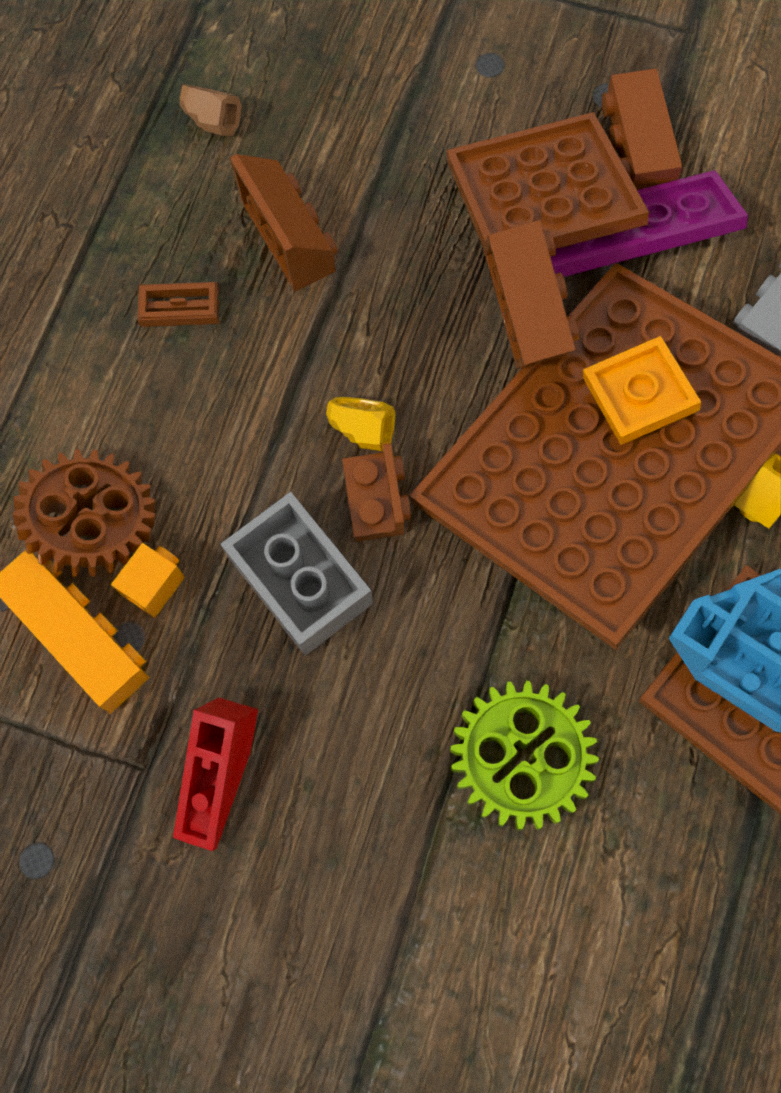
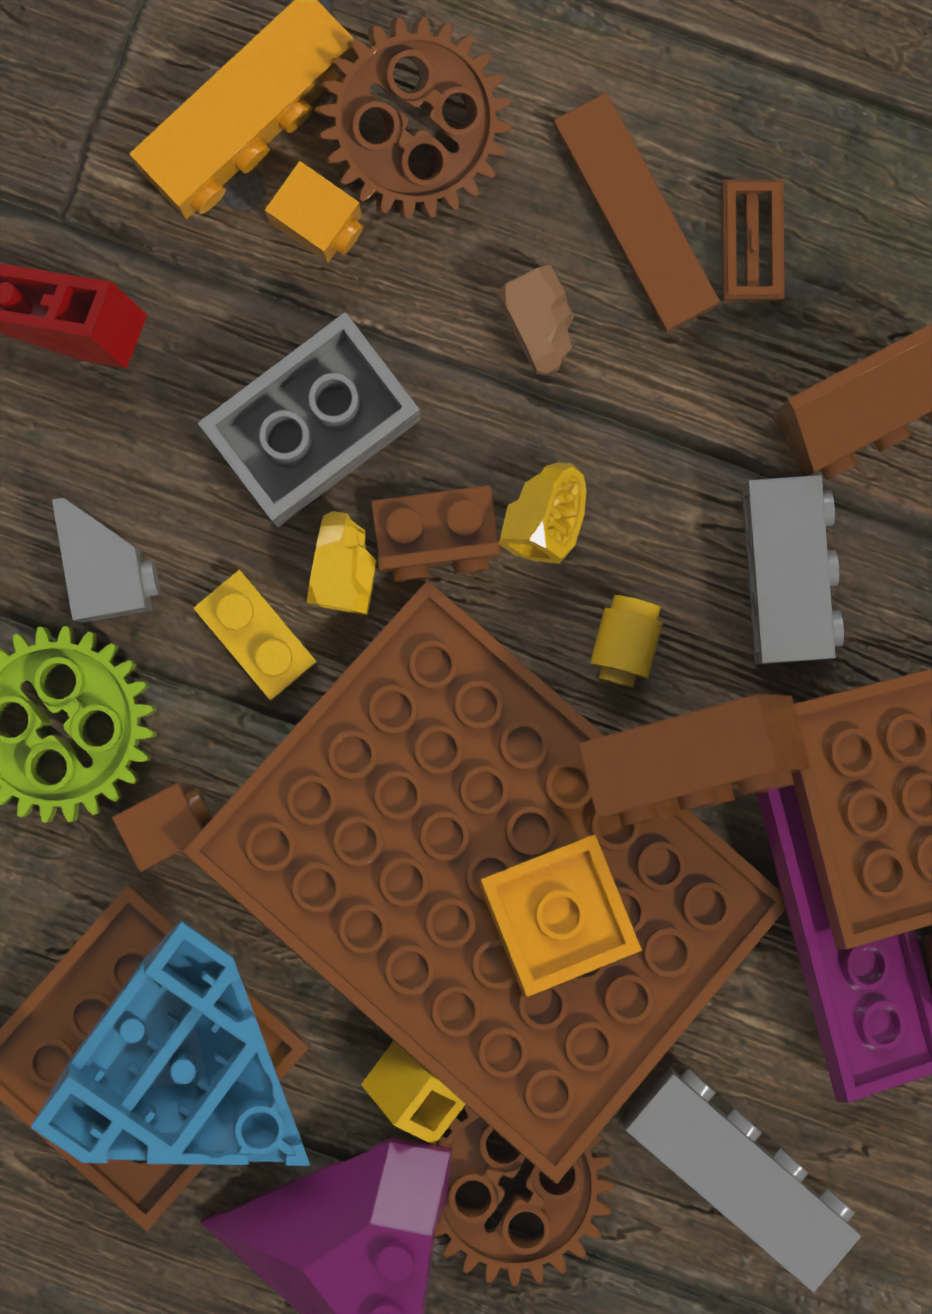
camera: 85 degrees right, 15 degrees up
none -> light grey slope [52,498,160,623]
none -> dark orange brick [112,782,213,872]
none -> yellow plate [193,570,318,701]
none -> yellow rock [307,511,377,615]
none -> medium nougat rock [496,264,574,375]
none -> dark orange tile [553,92,720,334]
none -> yellow brick [590,595,663,688]
none -> light grey brick [742,475,844,665]

